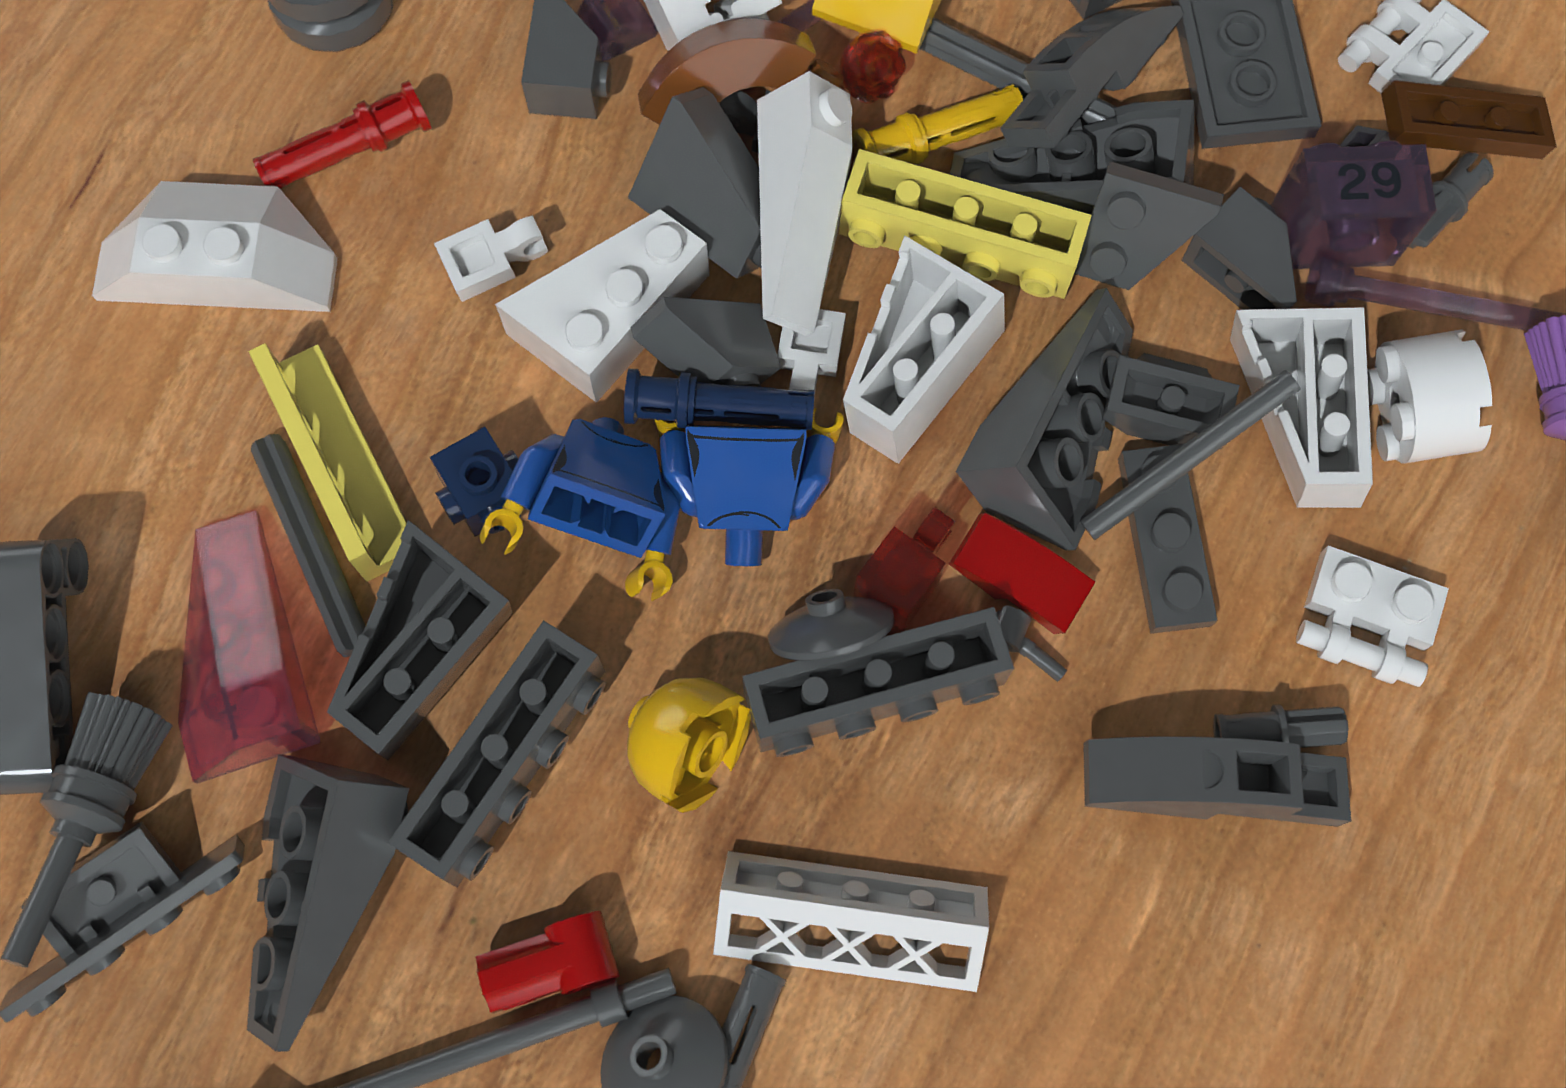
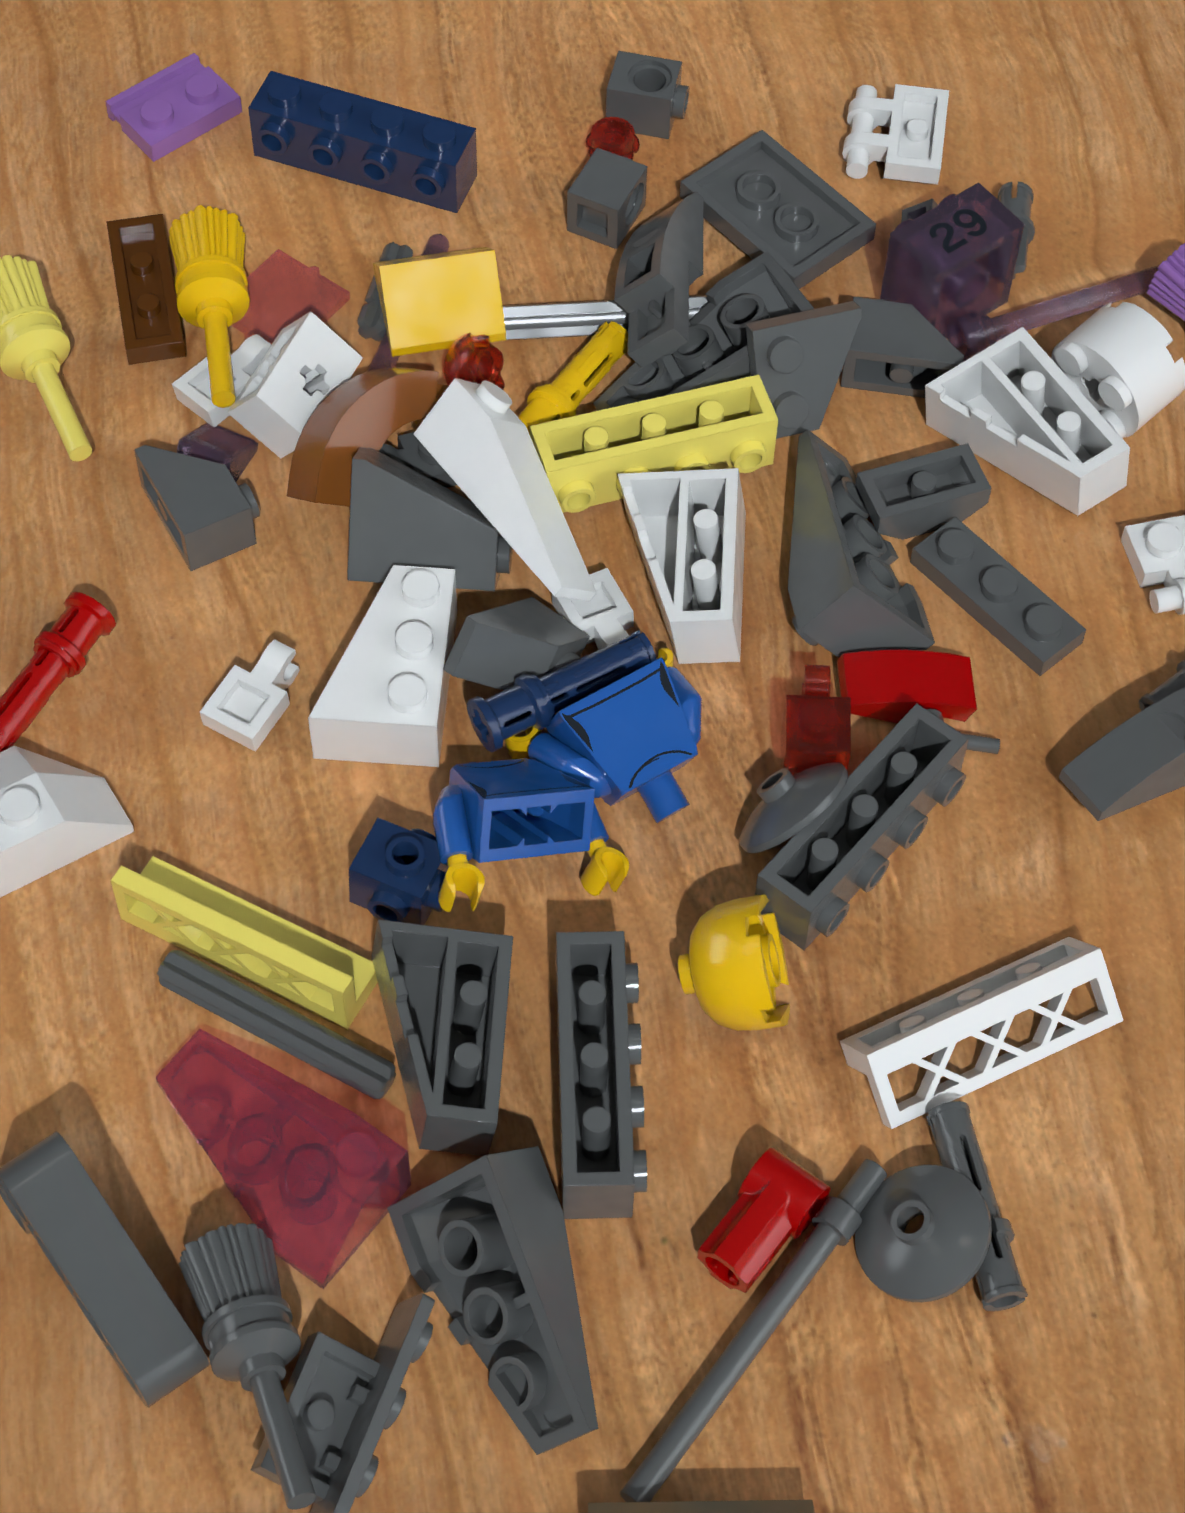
camera: 35 degrees left, 15 degrees down
dark grey bar [1080,370,1301,541] -> none
reddish brown plate [1381,80,1557,159] -> none

